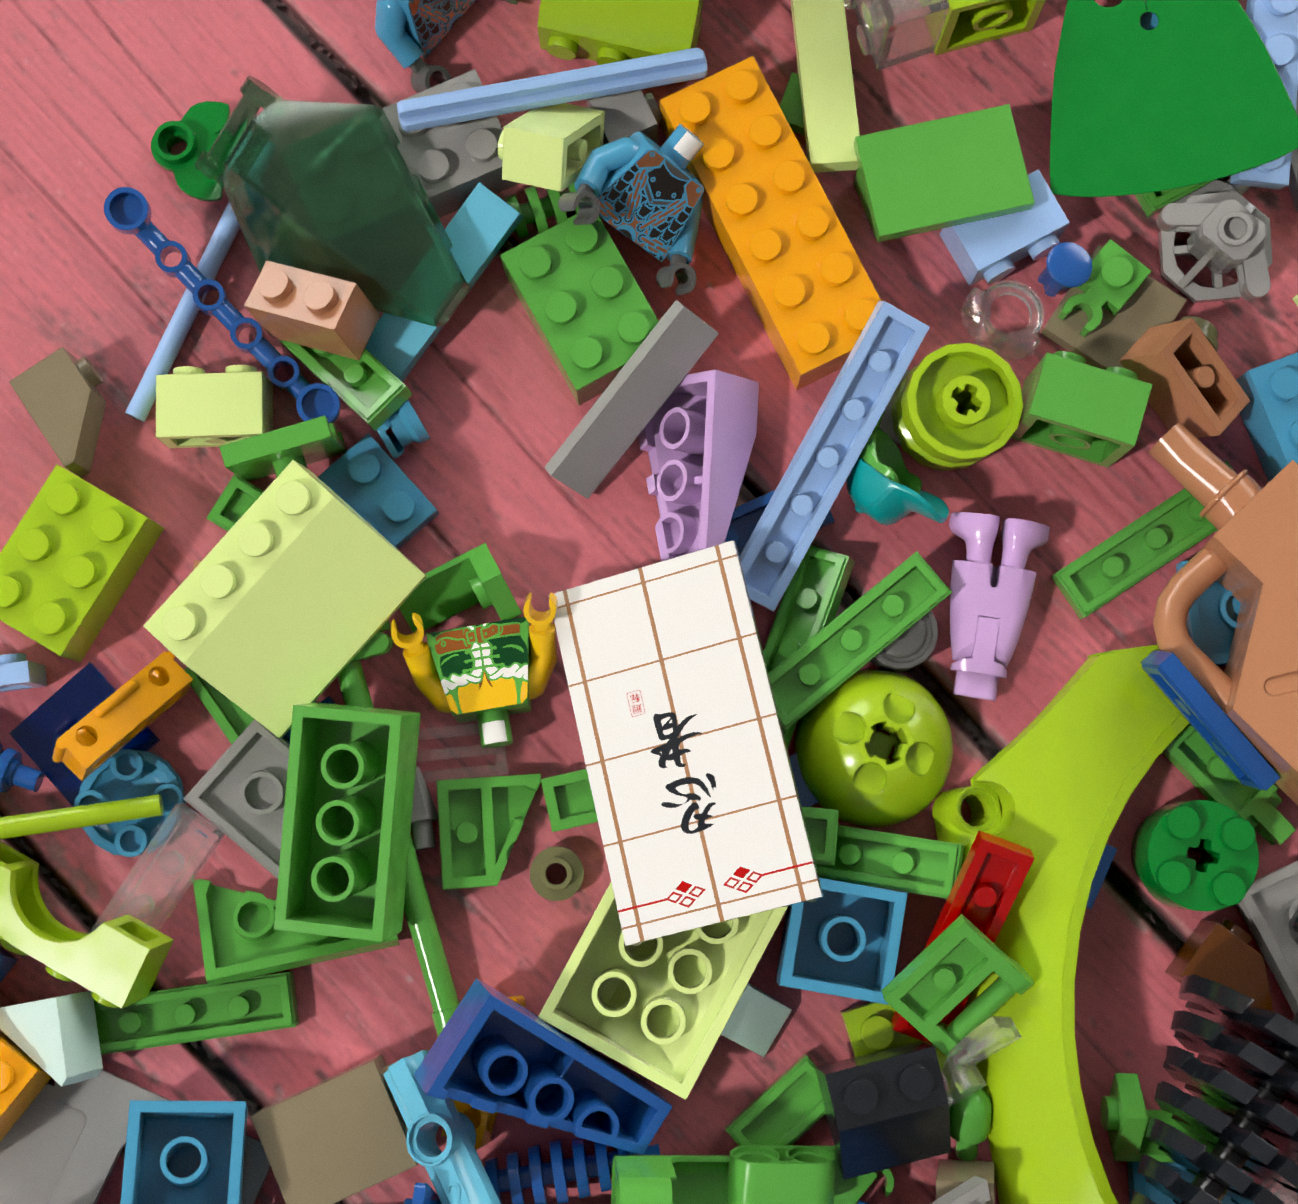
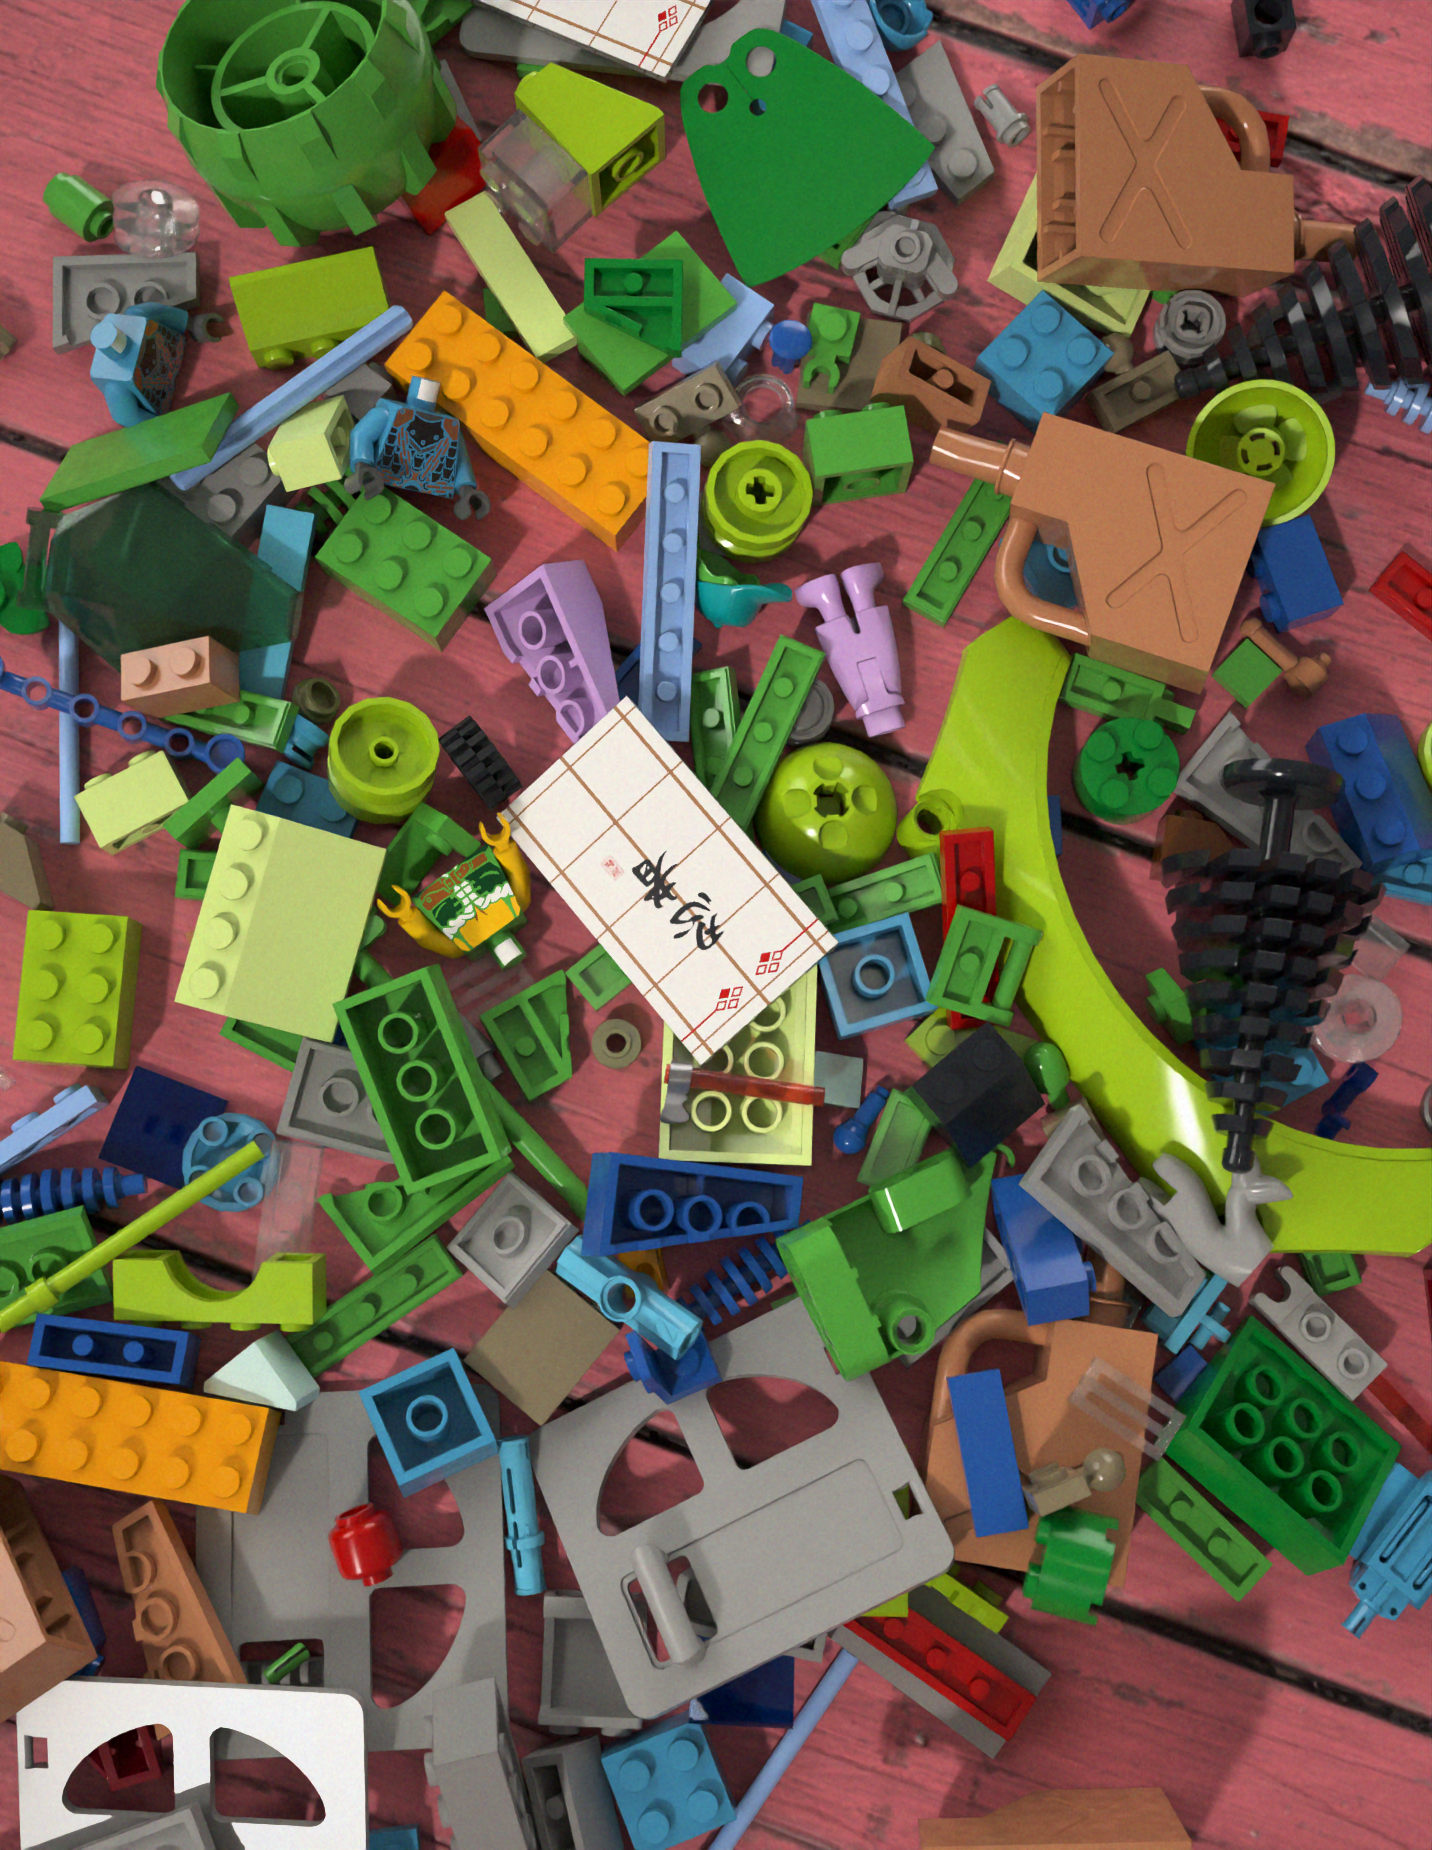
camera: 30 degrees left, 0 degrees up
light orange piece [52,651,193,781] -> none
light grey tile [544,300,719,499] -> none
clear slope [941,1016,1022,1107] -> none
blue tile [1140,650,1280,791] -> none
none -> bright green tile [39,392,239,514]
none -> olive plate [292,677,340,726]
none -> lime wheel [327,697,440,824]
none -> black tyre [438,716,523,810]
none -> light grey tile [446,1170,579,1309]
none -> green wing [584,258,683,358]
none -> dark tan plate [633,360,742,468]
none -> clear red piece [660,1061,825,1123]
none -> blue piece [833,1085,890,1155]

